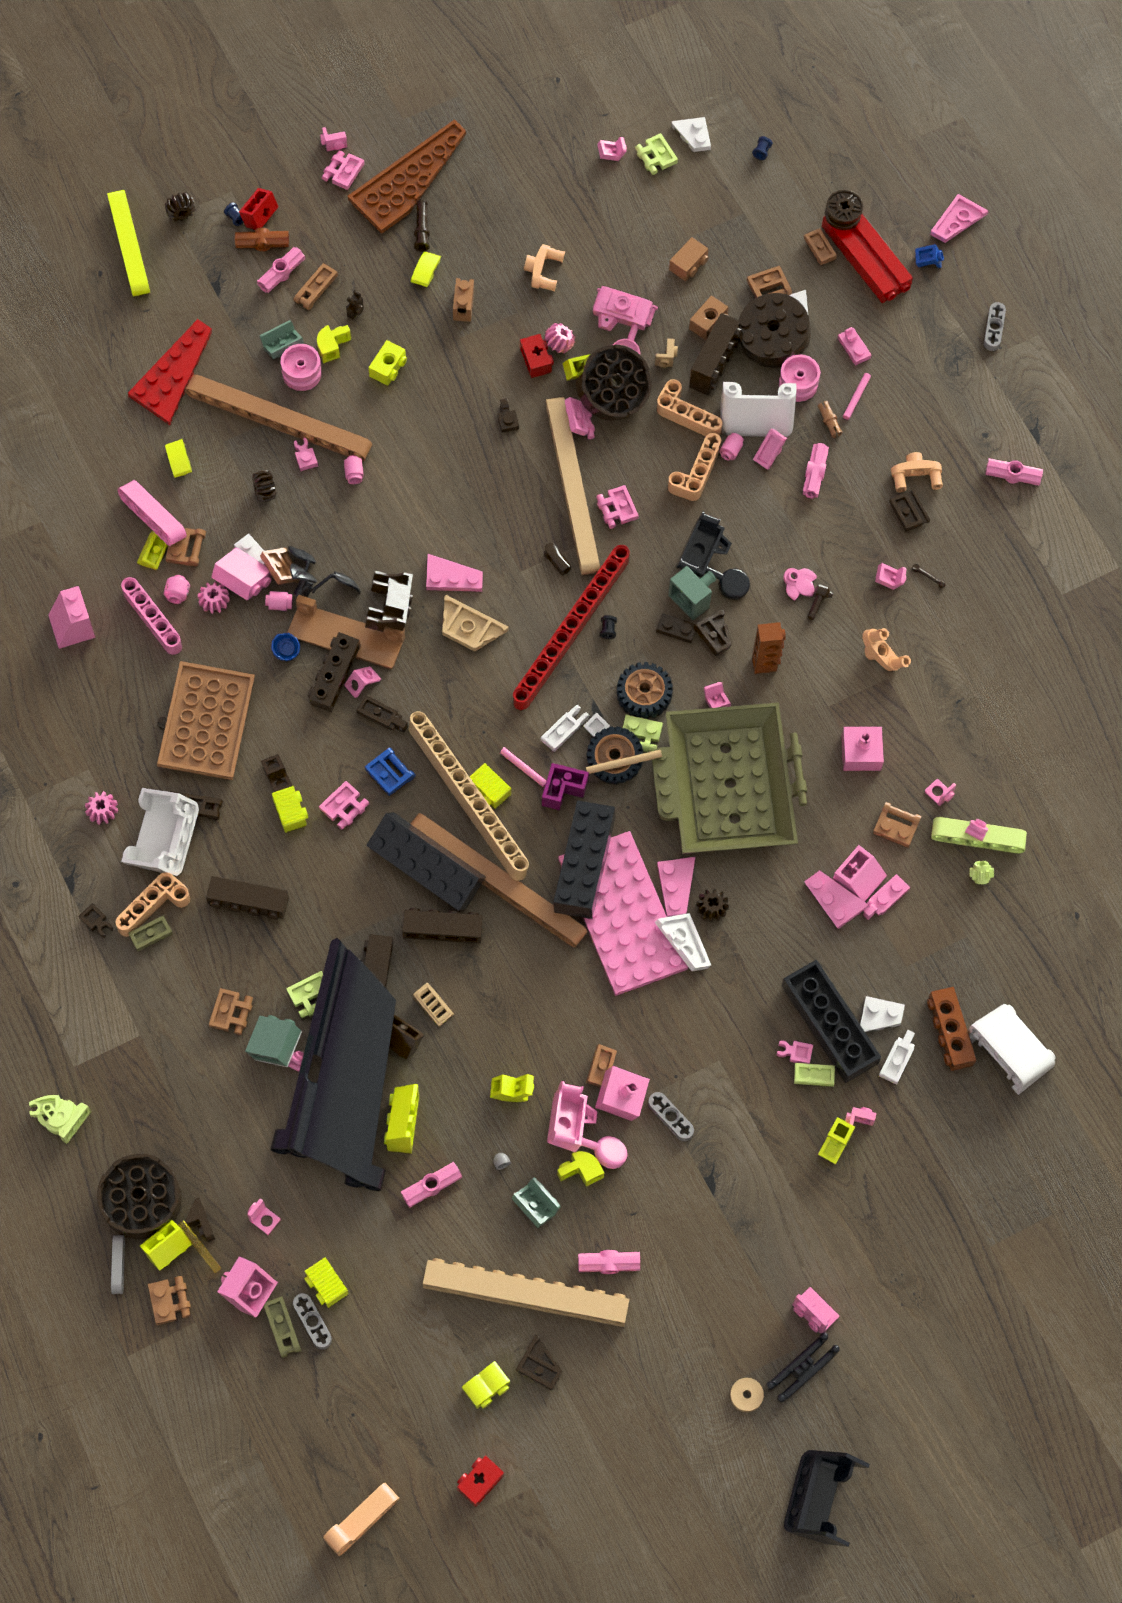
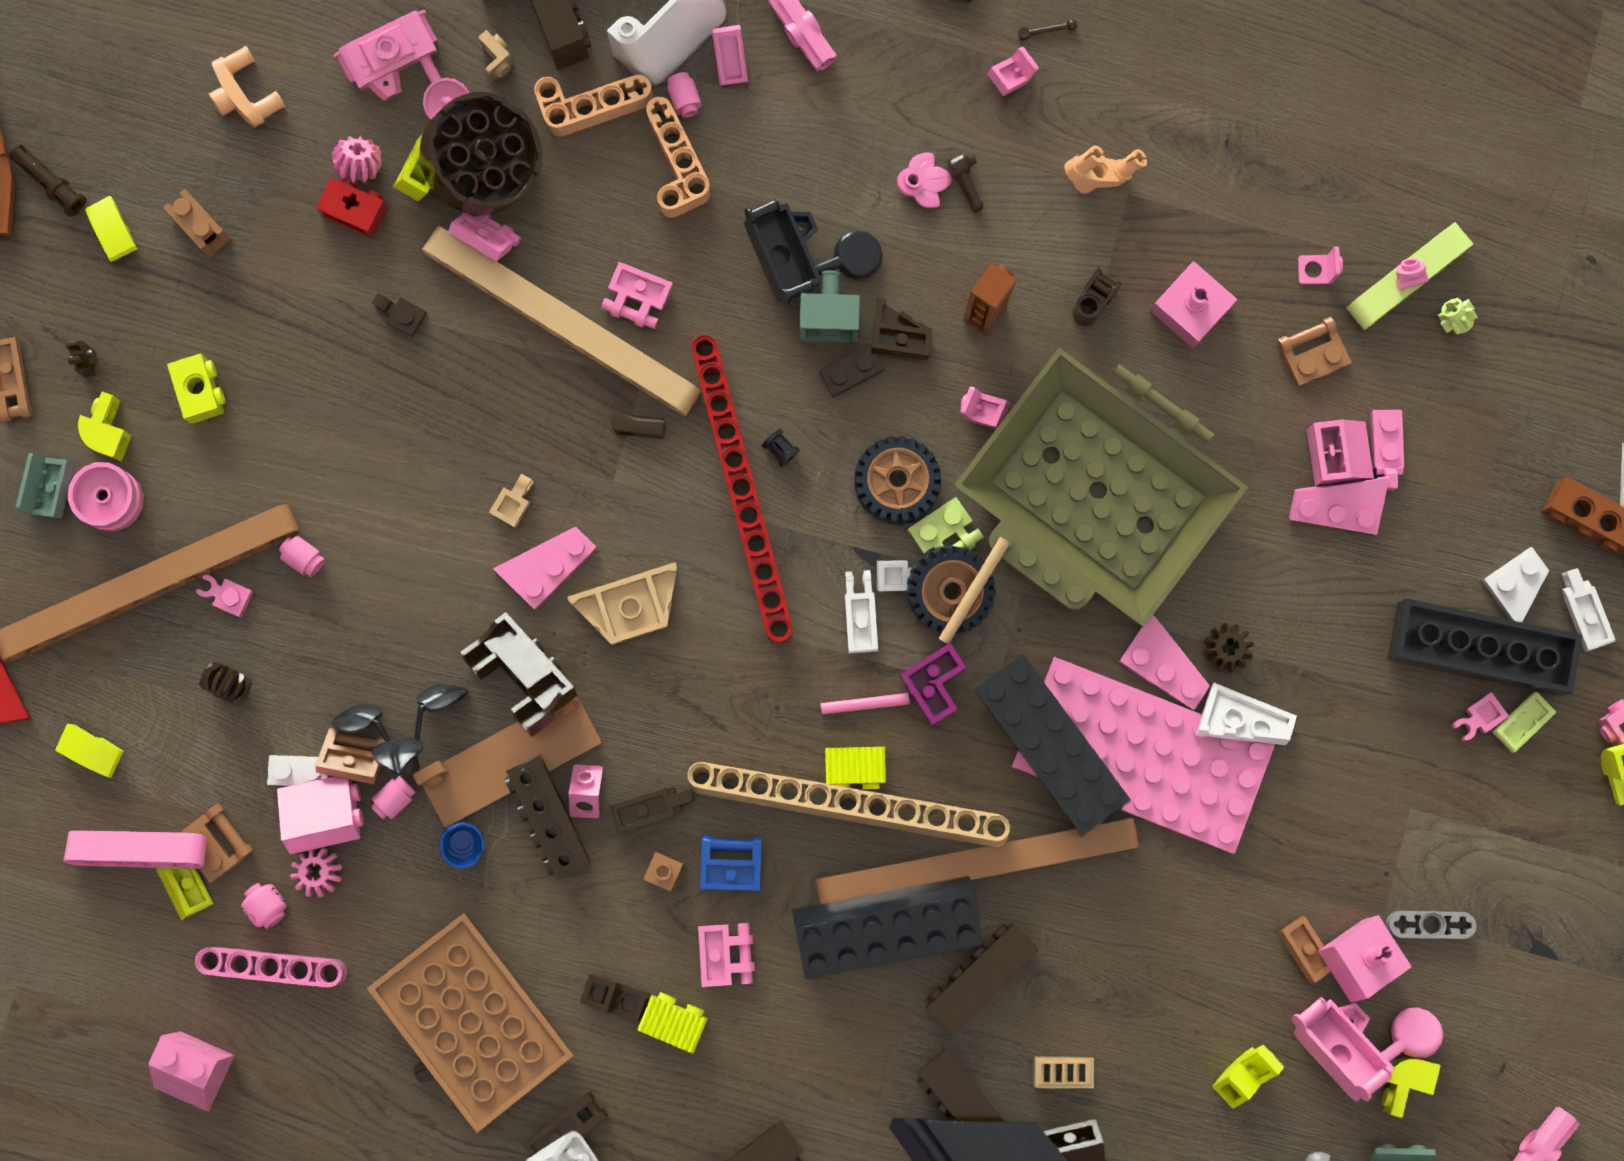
camera: 45 degrees left, 15 degrees up
none -> tan plate [489,474,534,528]
none -> medium nougat brick [643,852,685,892]
none -> dark brown piece [1073,268,1122,326]

